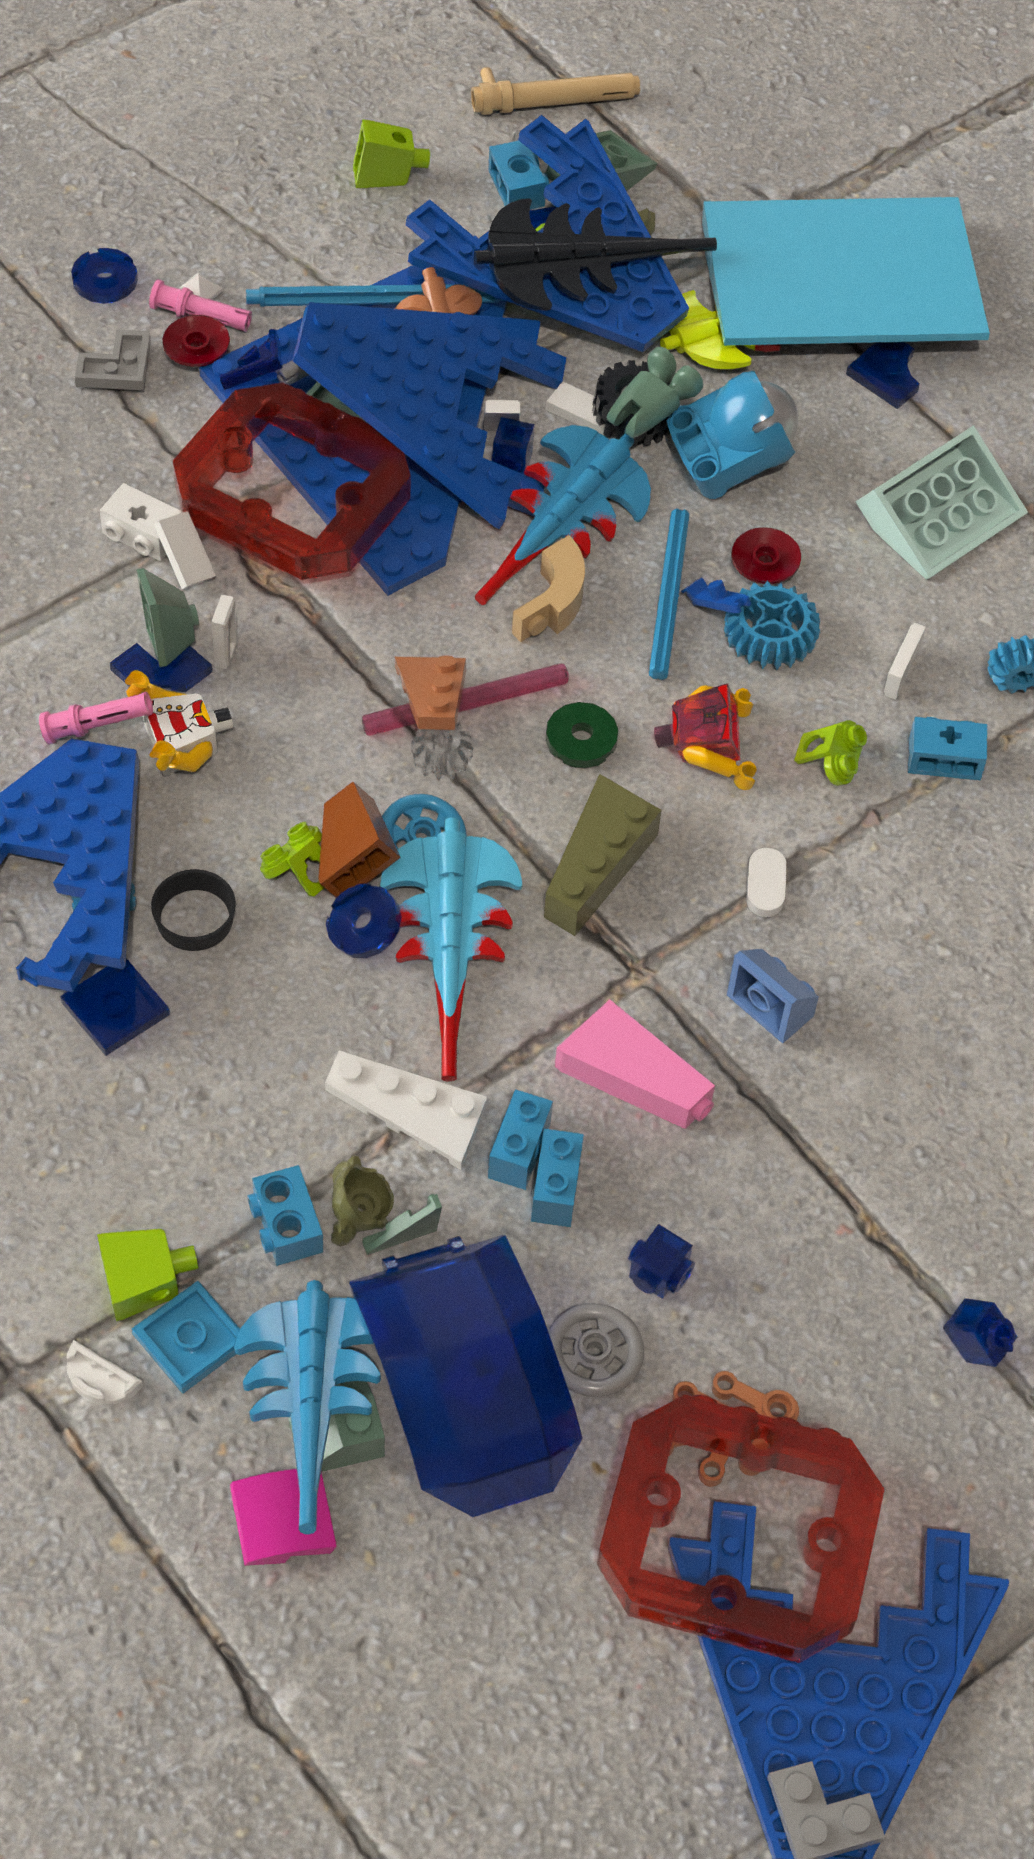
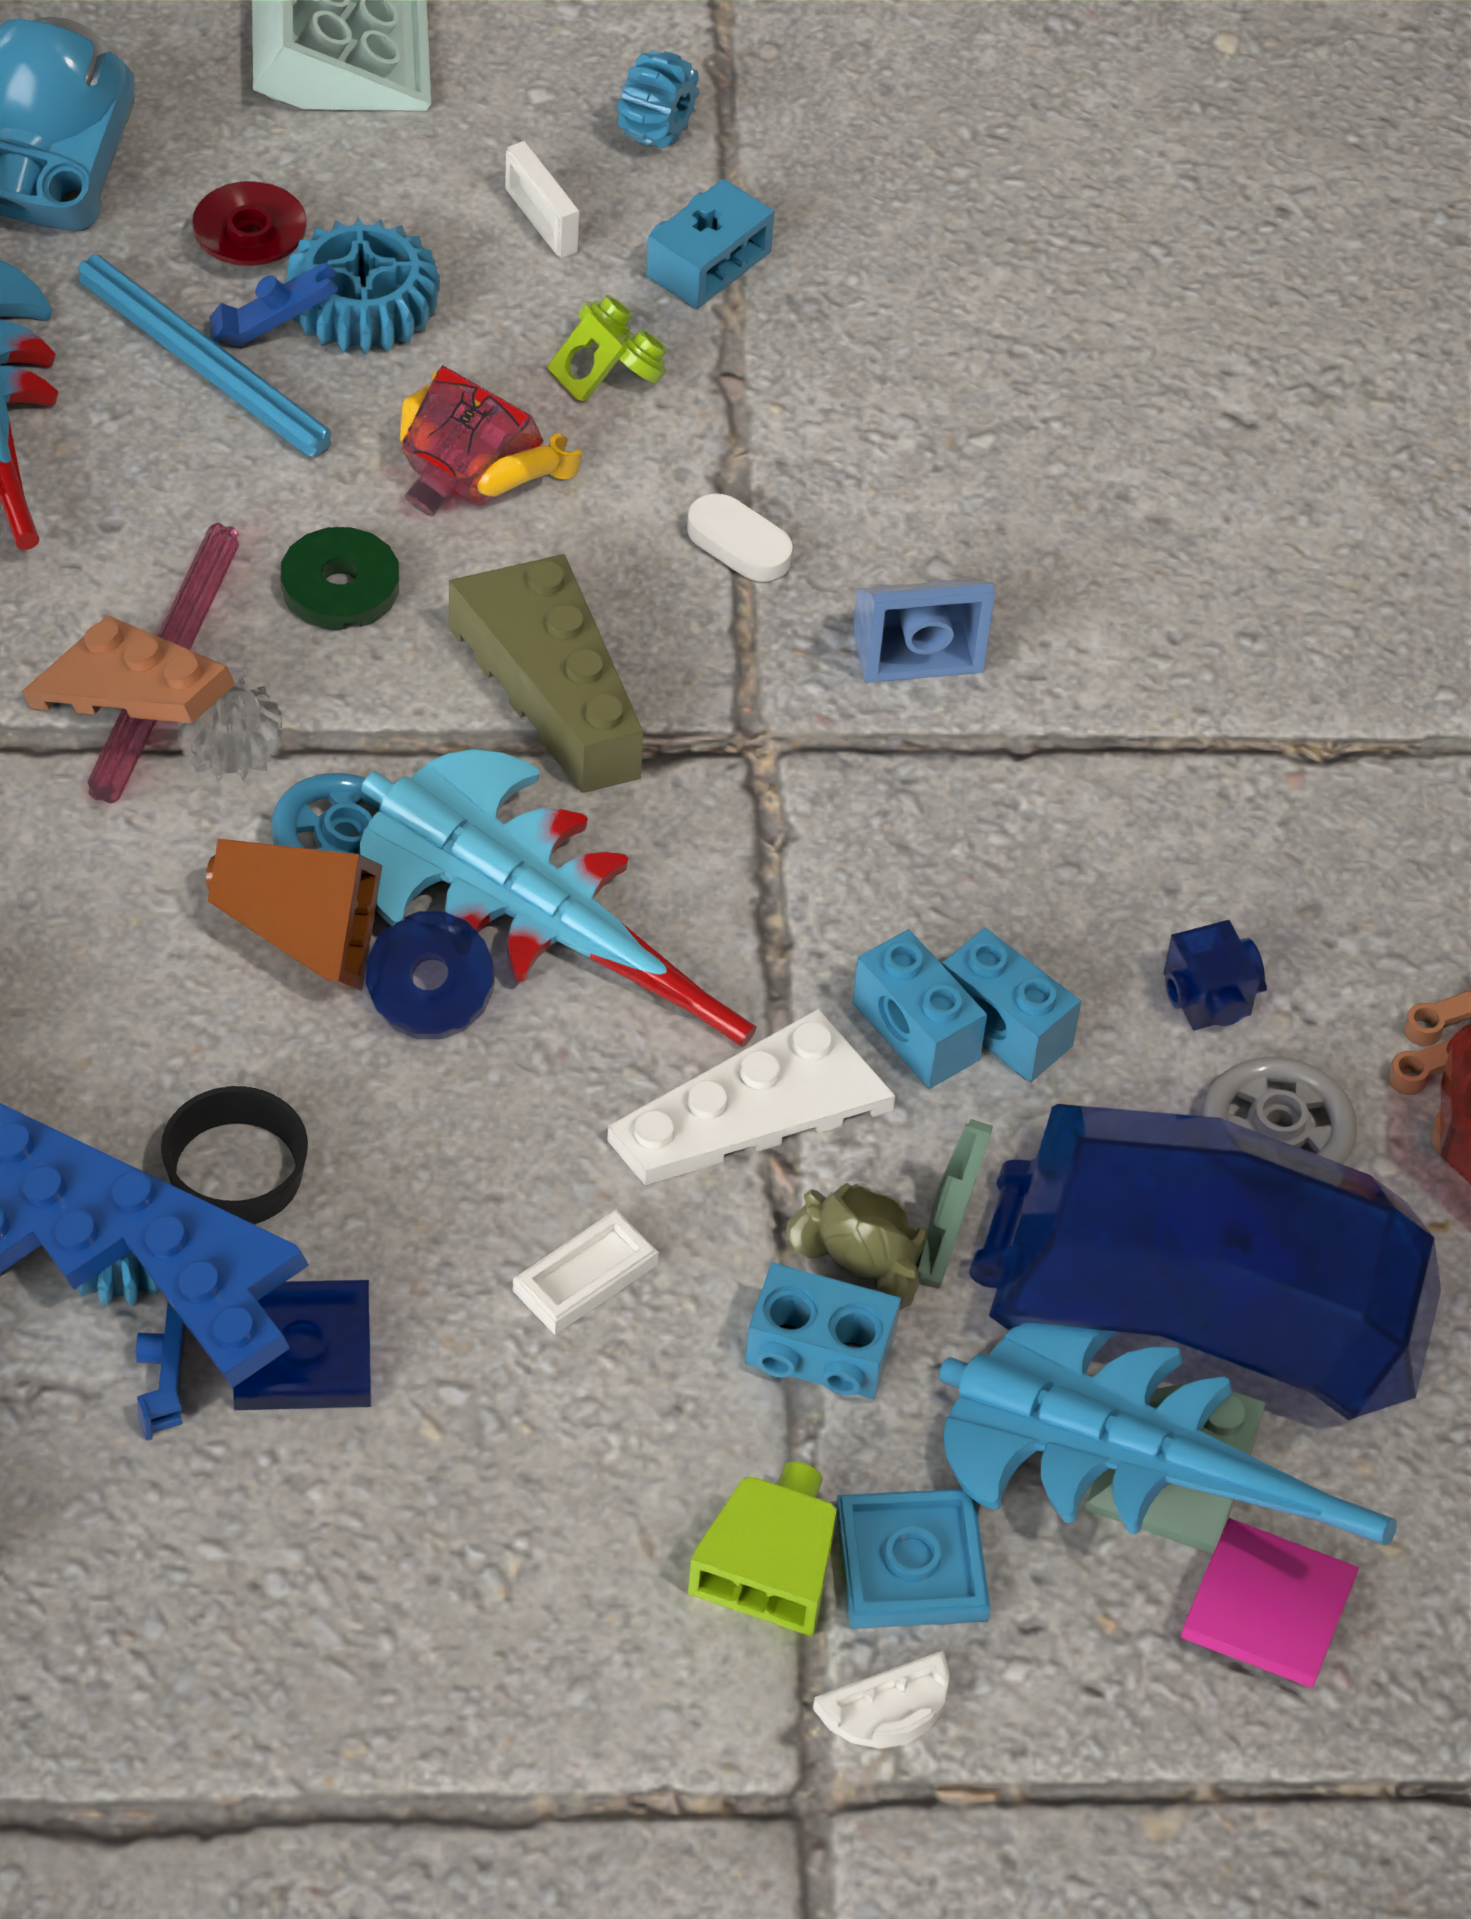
camera: 55 degrees left, 5 degrees down
lime bracket [260,822,324,896] -> none
tan arch [512,535,585,642] -> none
bright pink slope [555,999,715,1129] -> none
none -> white tile [513,1209,659,1335]

